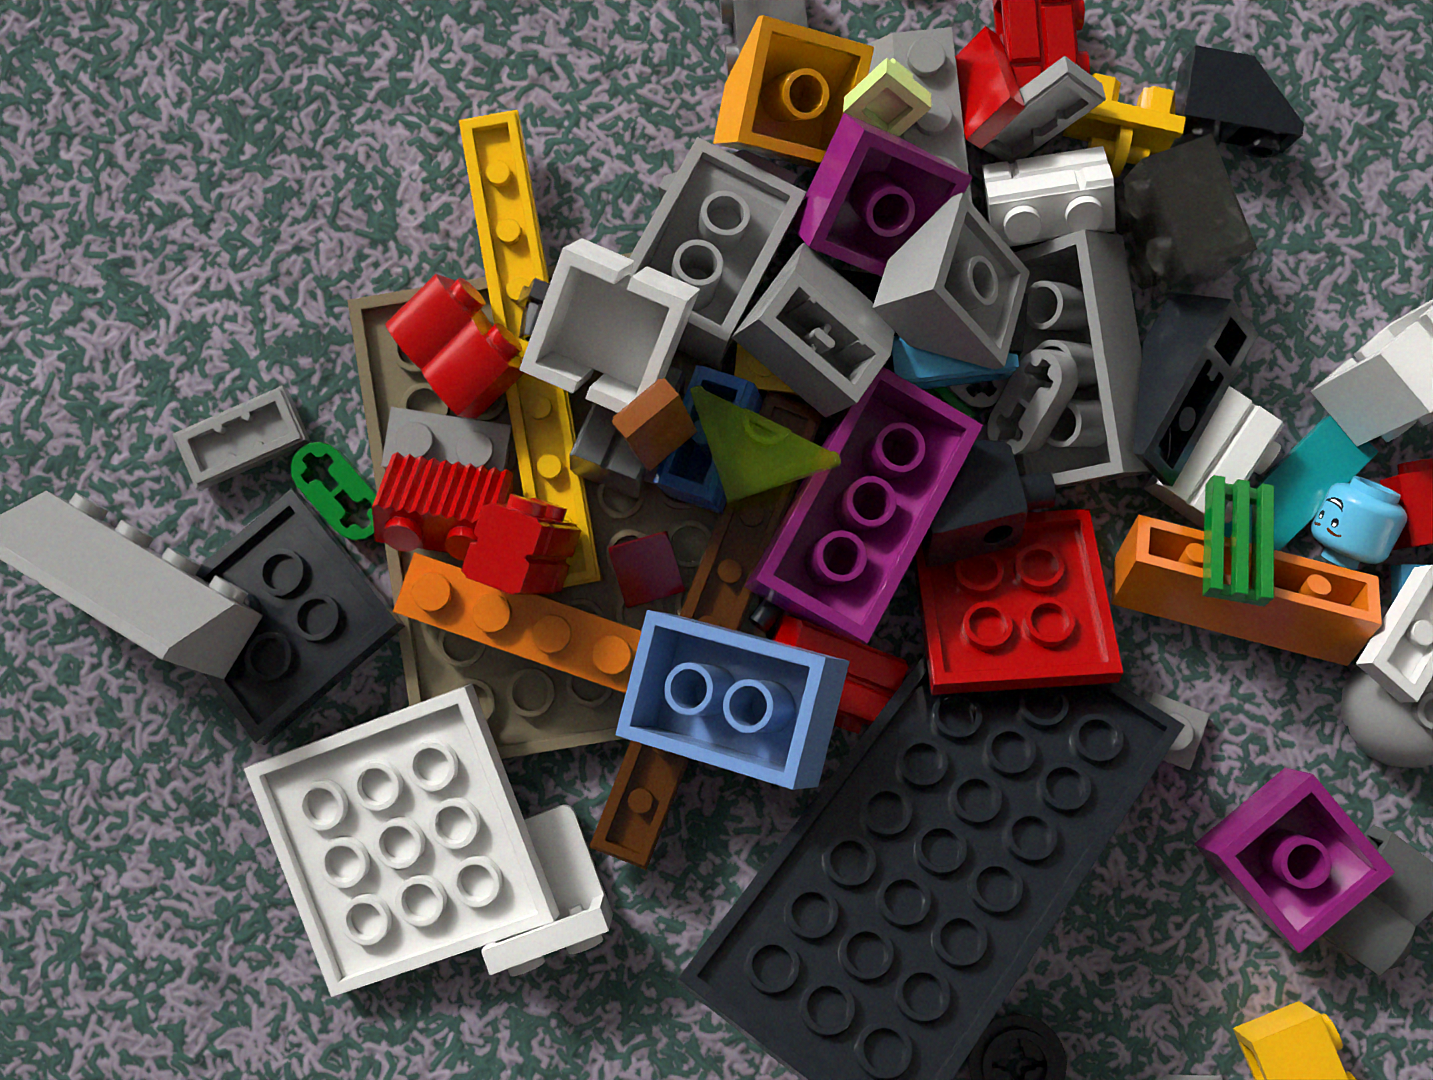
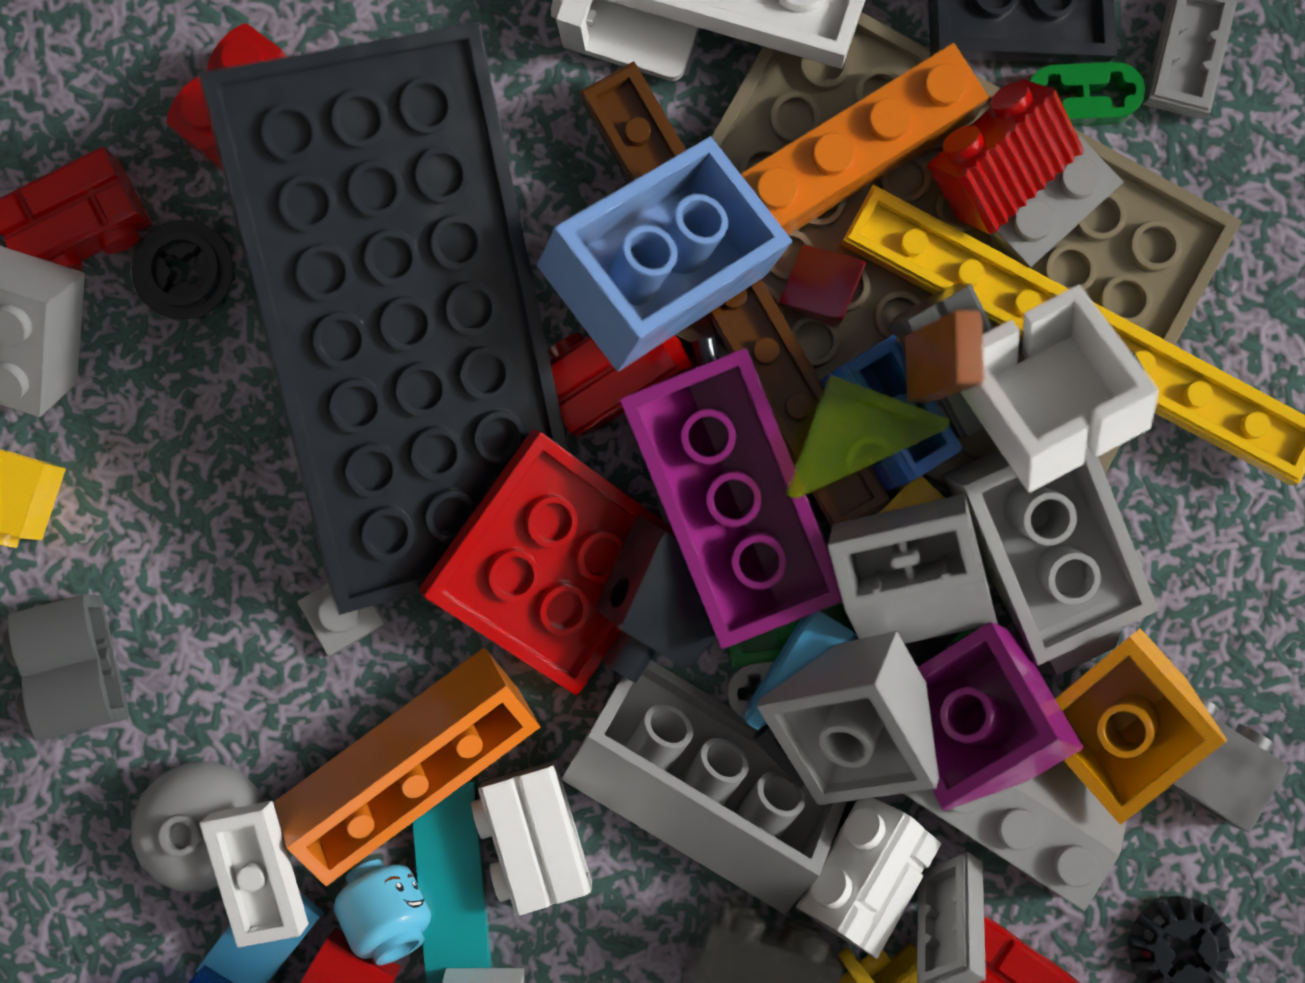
camera: 120 degrees right, 0 degrees up
red brick [385,274,525,419] -> none
red brick [461,494,581,595] -> none
yellowish green tile [843,58,932,137] -> none
red tile [955,26,1025,149] -> none
light grey beam [987,349,1079,455] -> none
black slope [1133,292,1258,487] -> none
magenta slope [1194,768,1395,953] -> none
green tile [1202,475,1274,607] -> none

